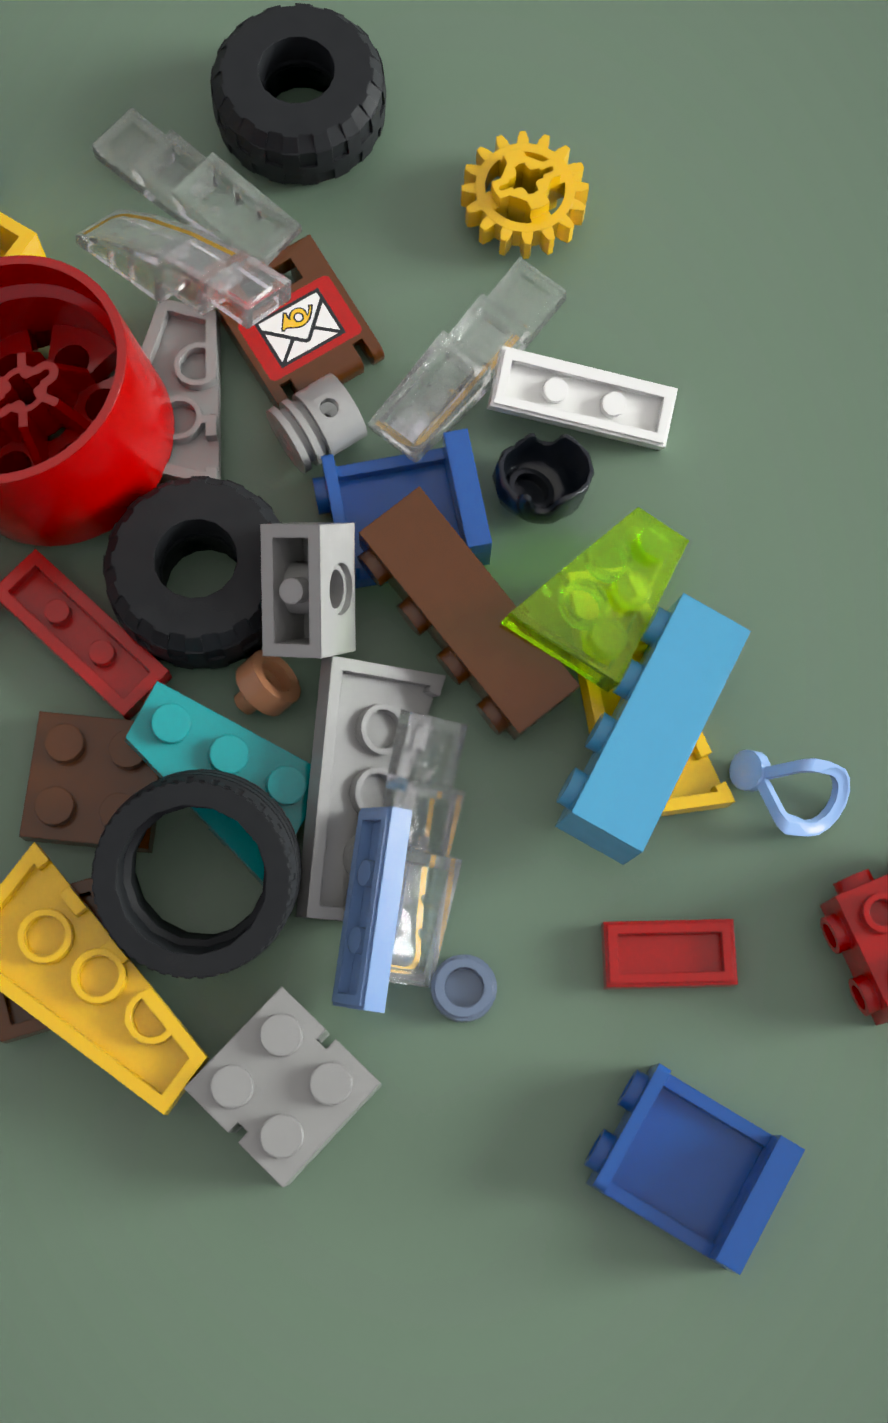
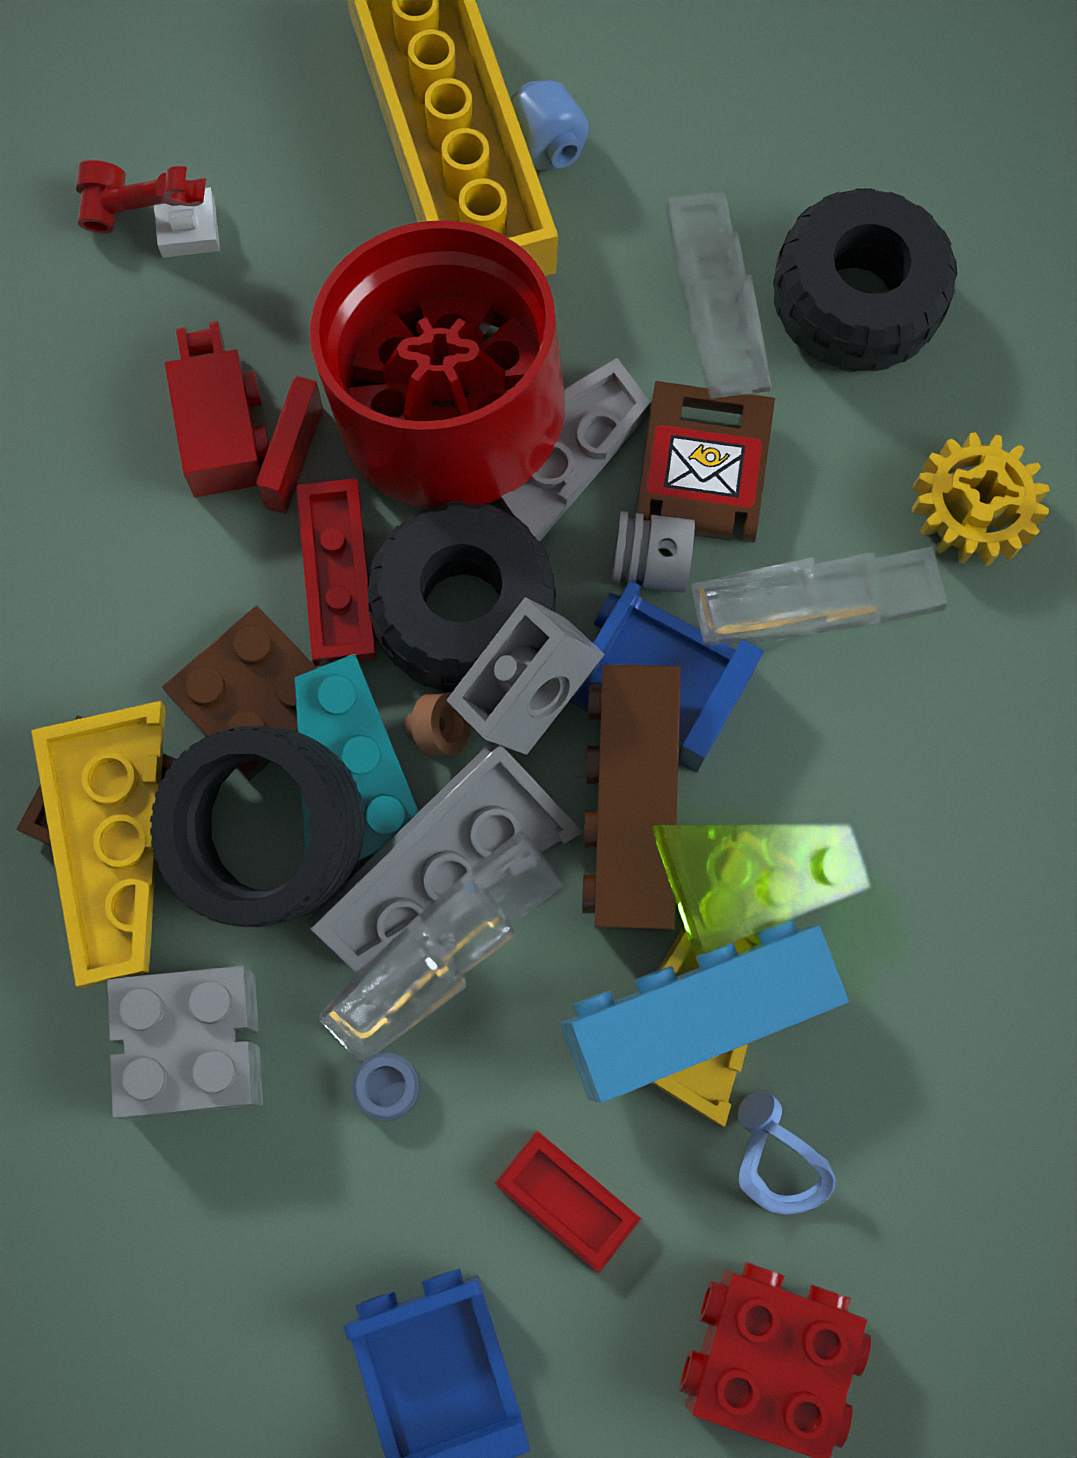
camera: 40 degrees right, 0 degrees up
clear slope [76,208,291,329] -> none
medium blue tile [332,806,412,1013] -> none
white tile [487,346,678,451] -> none
black hair [492,433,595,524] -> none

